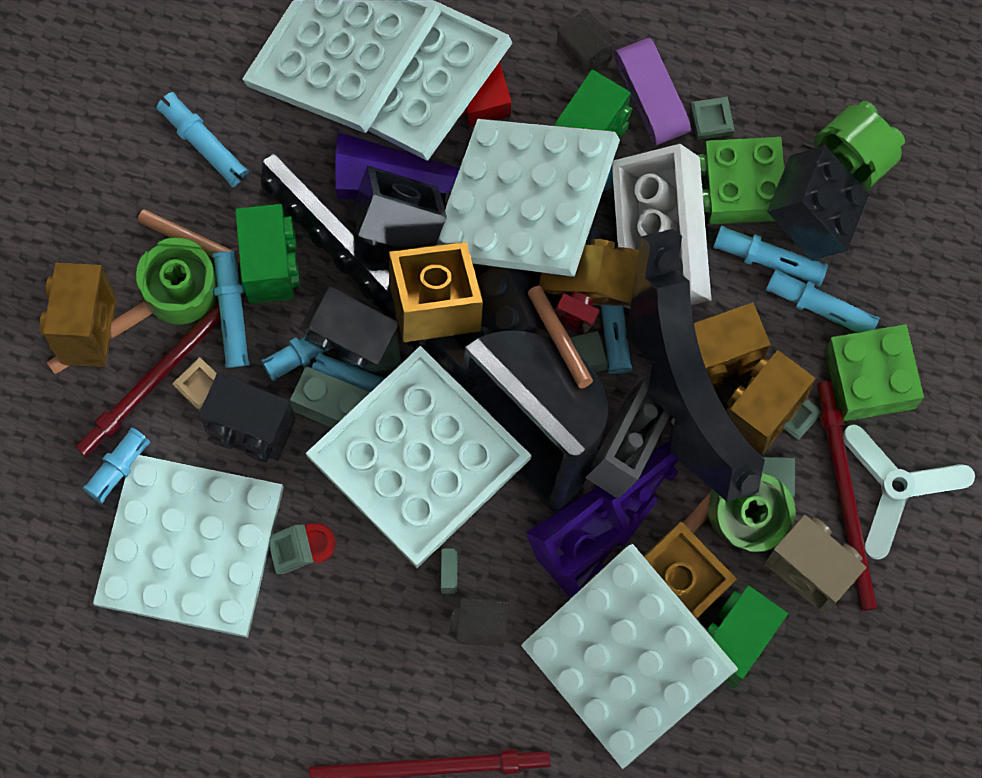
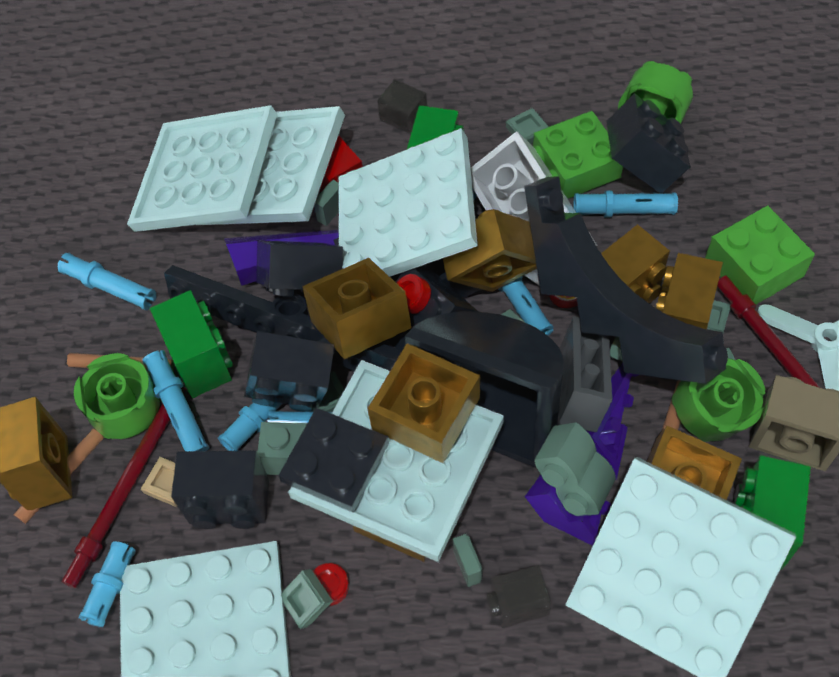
camera: 15 degrees left, 15 degrees down
nougat bar [527,286,593,388] -> none
dark red plate [554,291,600,335] -> none
medium lavender beam [614,38,691,146] -> none
medium azure pin [766,269,880,333] -> none
none -> black plate [278,408,389,513]
none -> sand green tile [314,180,339,226]
none -> pearl gold brick [367,343,480,463]
none -> red tile [397,274,431,314]
none -> sand green brick [535,422,616,516]

